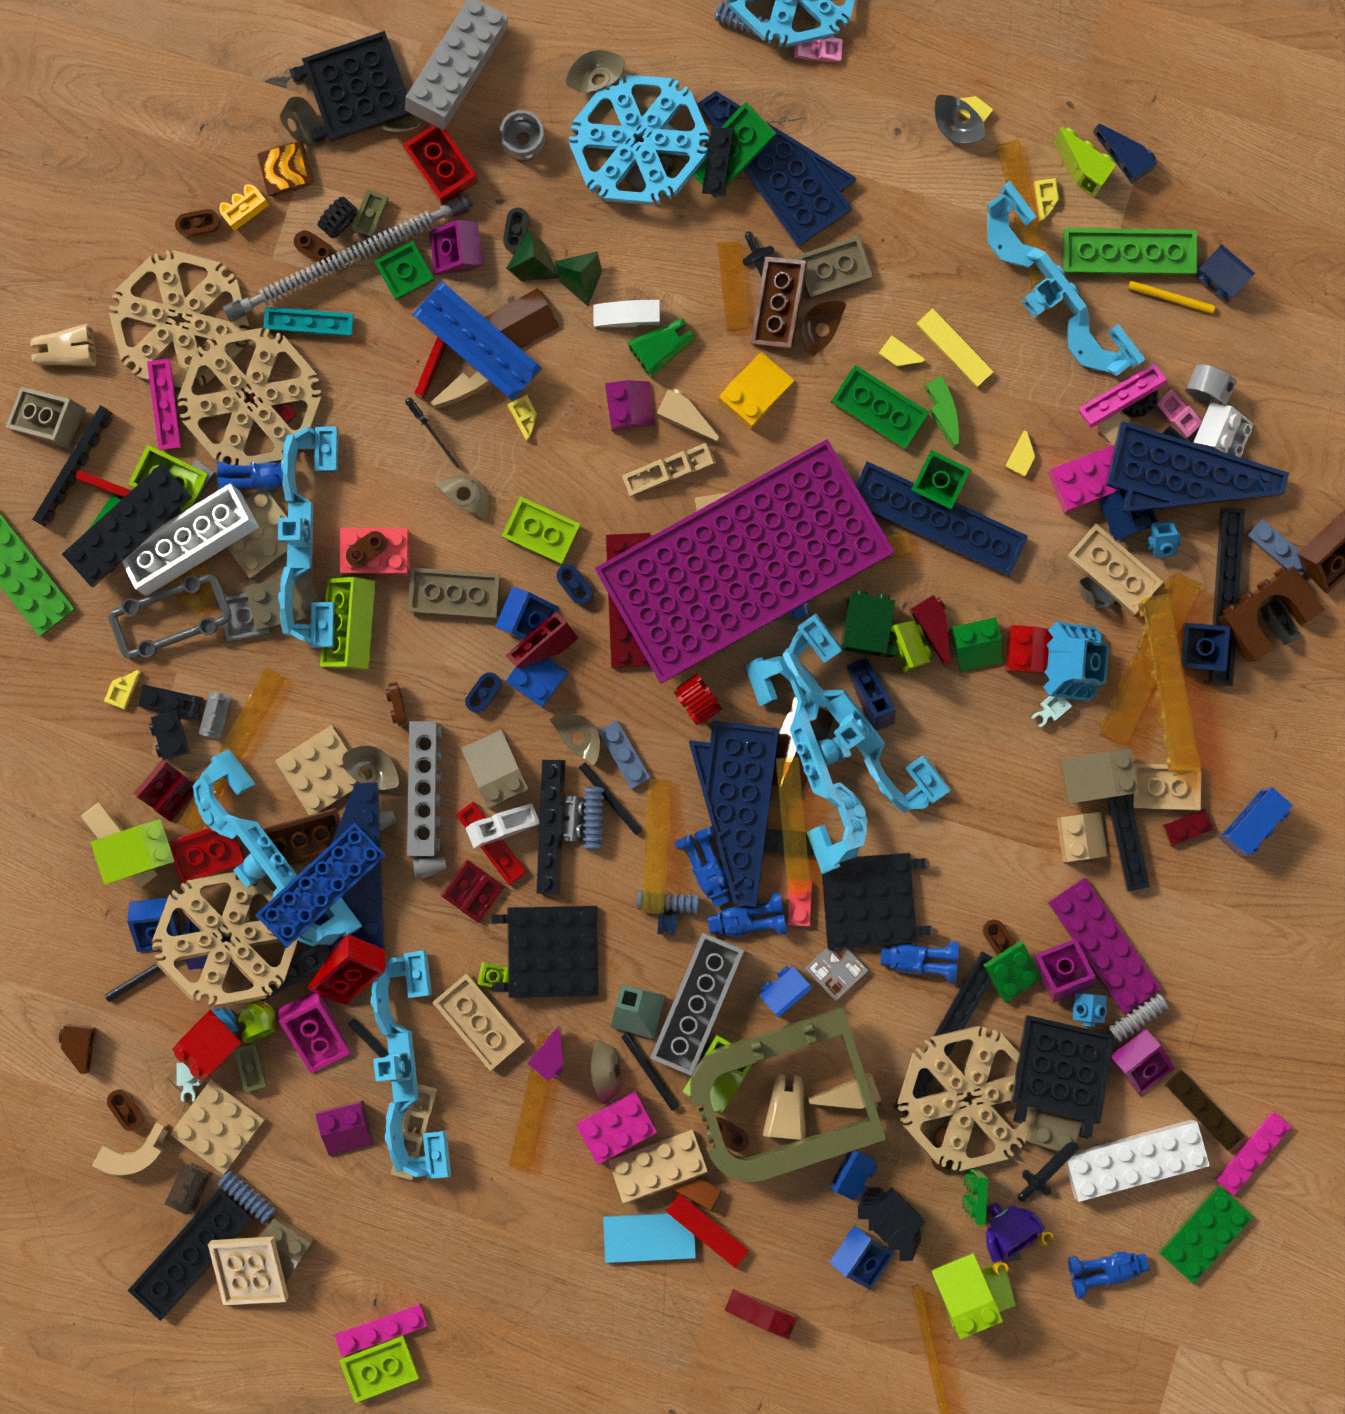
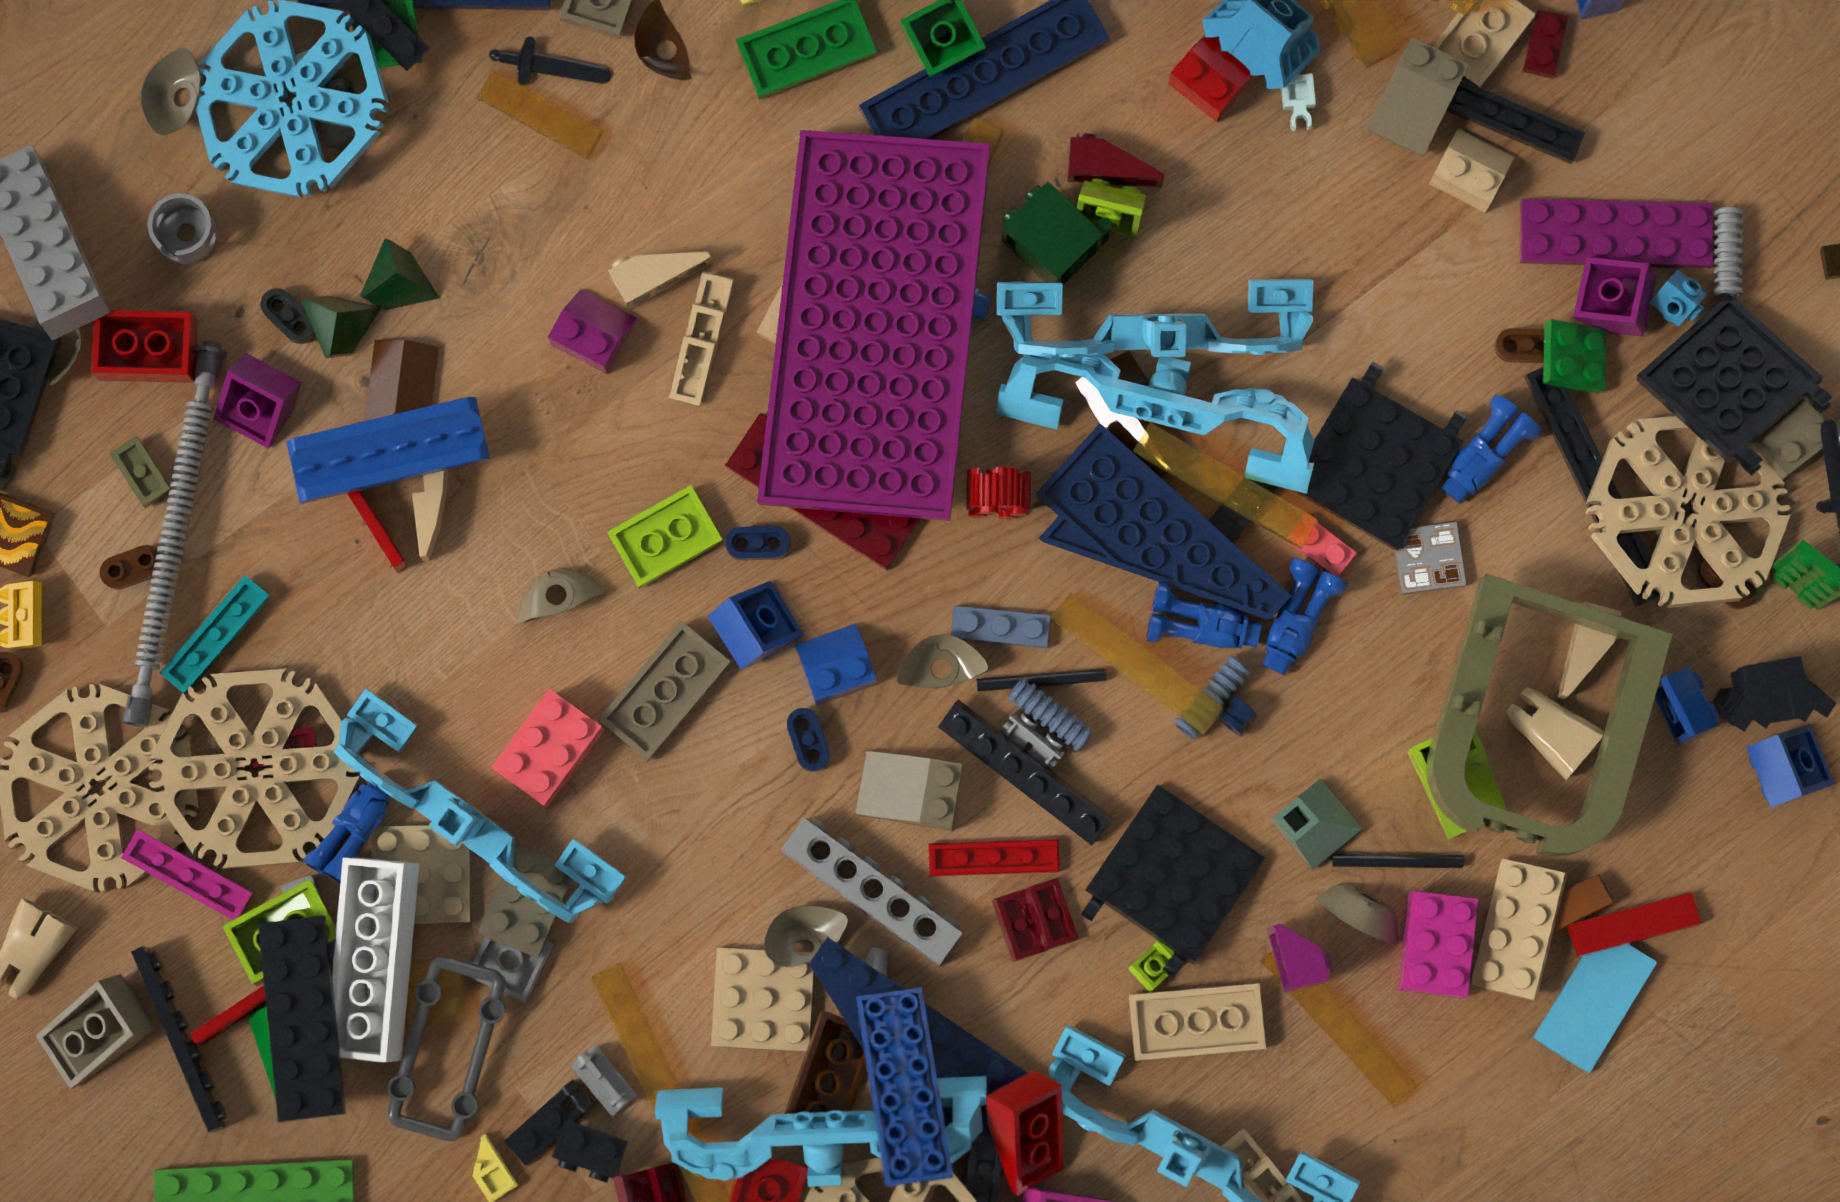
camera: 55 degrees left, 5 degrees down
black tyre [318,196,358,238] -> none
lime slope [320,577,375,669] -> none
reddish brown plate [346,531,387,568] -> none
black bar [348,1018,389,1058] -> none
green plate [374,240,435,301] -> none
reddish brown plate [385,682,408,727] -> none
black sword [405,398,459,468] -> none
light grey cone [412,857,446,879] -> none
white slope [466,803,539,848] -> none
dark red slope [506,612,578,669] -> none
light yellow tile [507,394,537,442] -> none
white slope [594,300,660,327] -> none
green piece [627,318,696,378] -> none
light grey brick [650,932,744,1076] -> none
reddish brown plate [707,1117,749,1152] -> none
yellow slope [718,352,795,430] -> none
dark red slope [725,1289,797,1340] -> none
reddish brown slope [750,257,808,349] -> none
slope [759,965,812,1018] -> none
dark blue slope [846,658,896,731] -> none
green slope [950,617,1004,672] -> none
magenta slope [1111,1029,1175,1096] -> none

